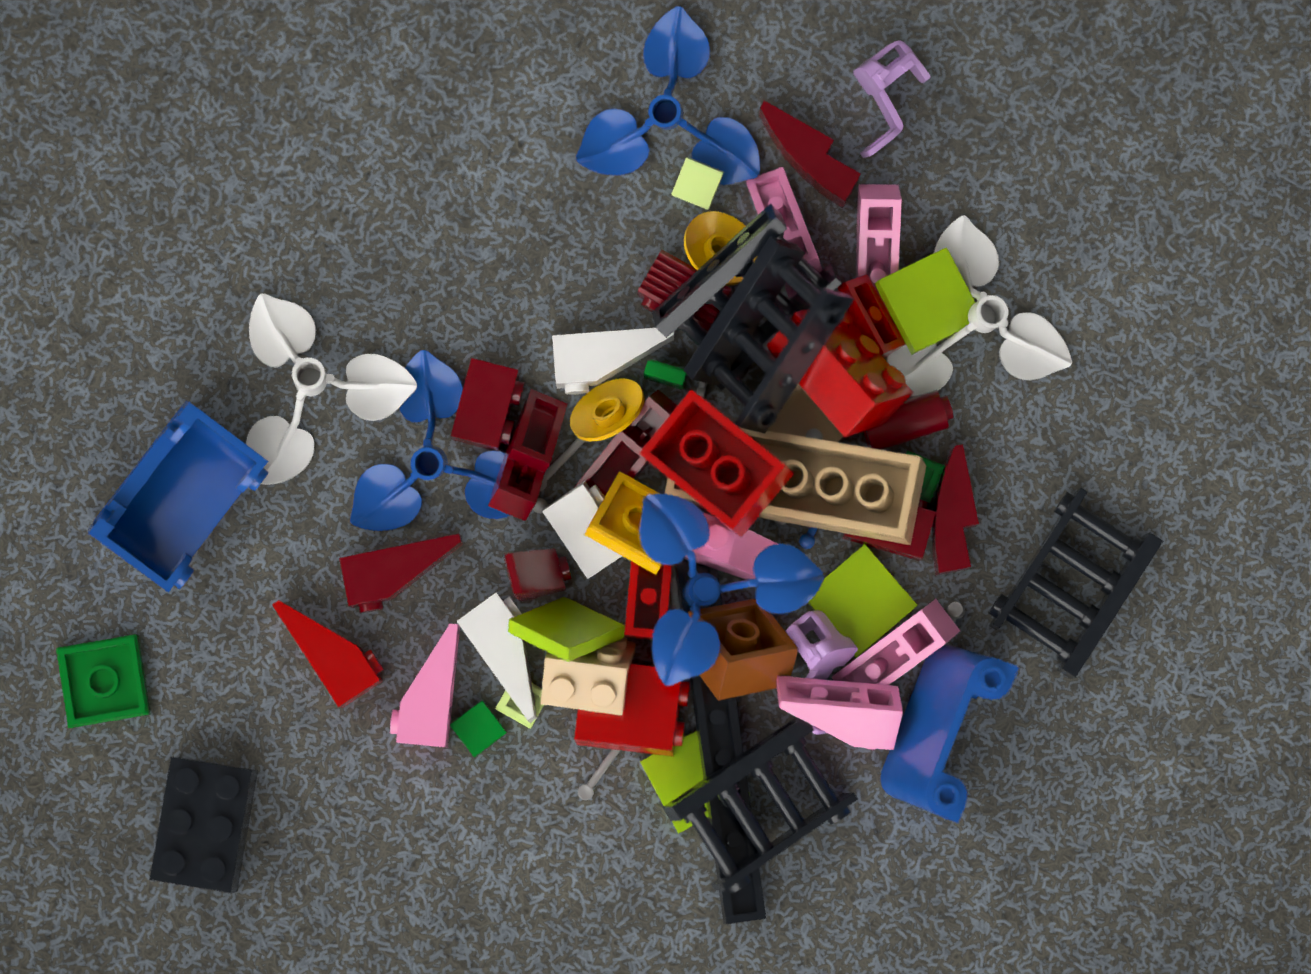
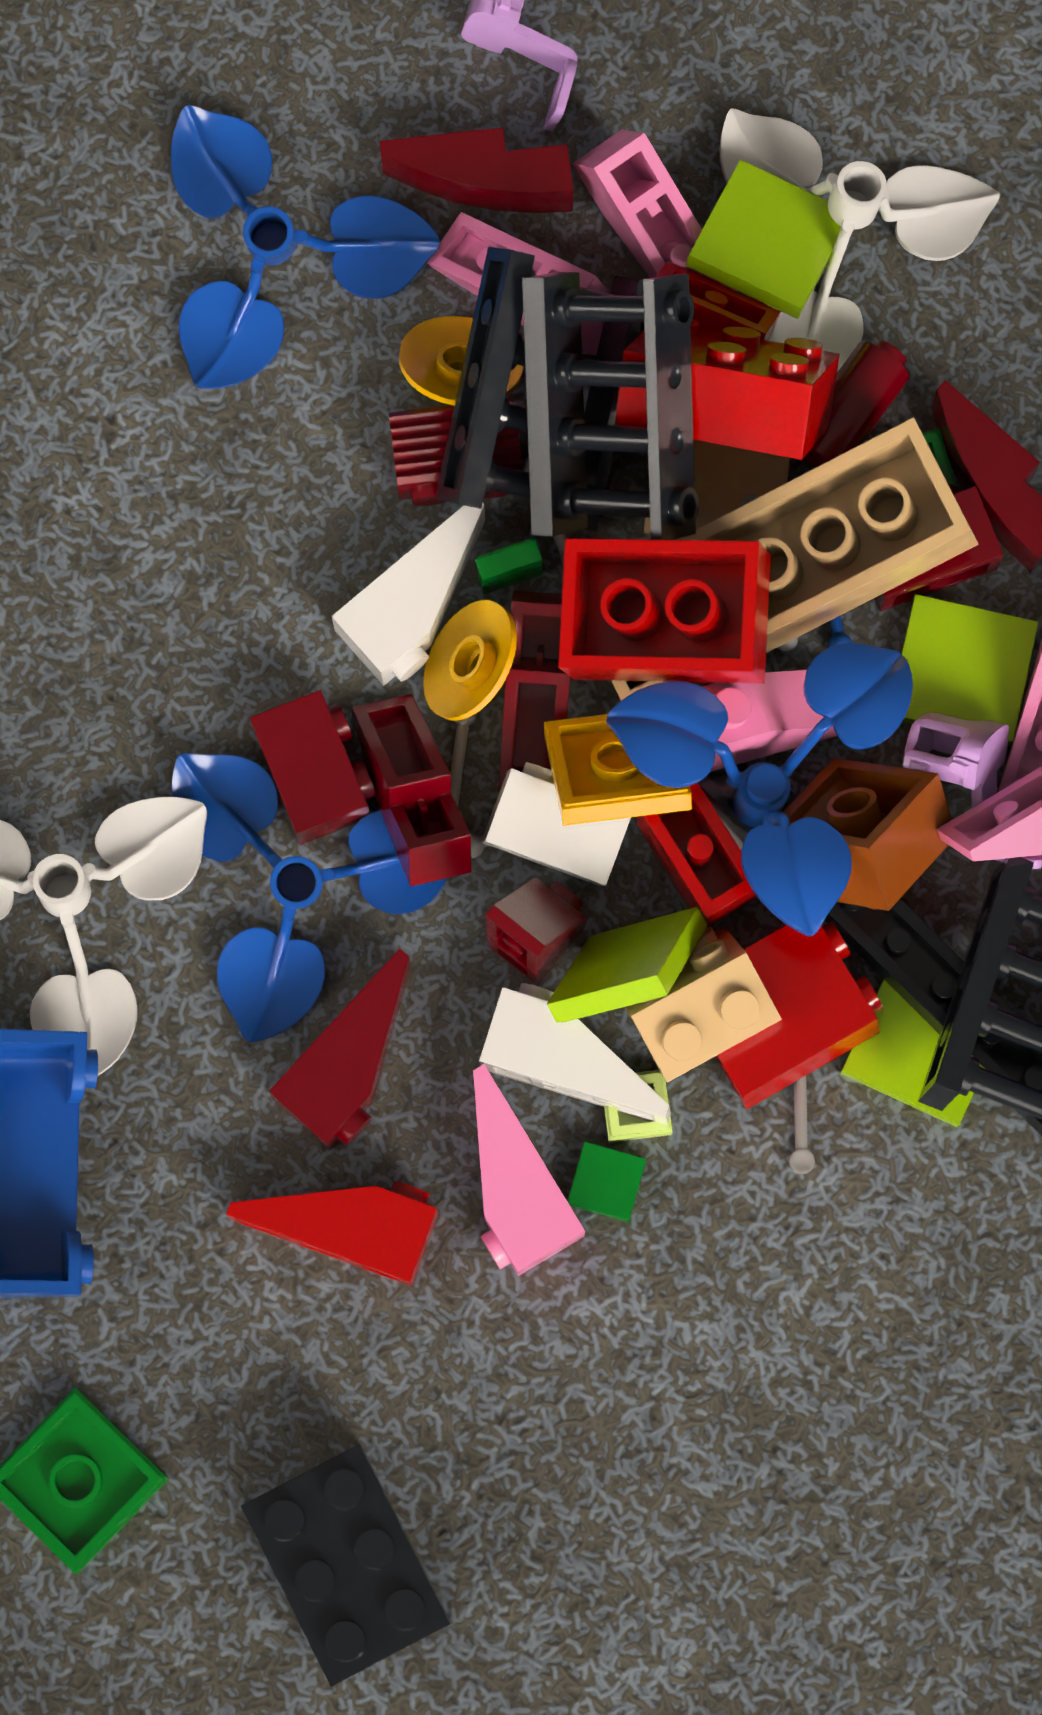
camera: 35 degrees left, 5 degrees down
yellowish green tile [671,157,724,210] -> none

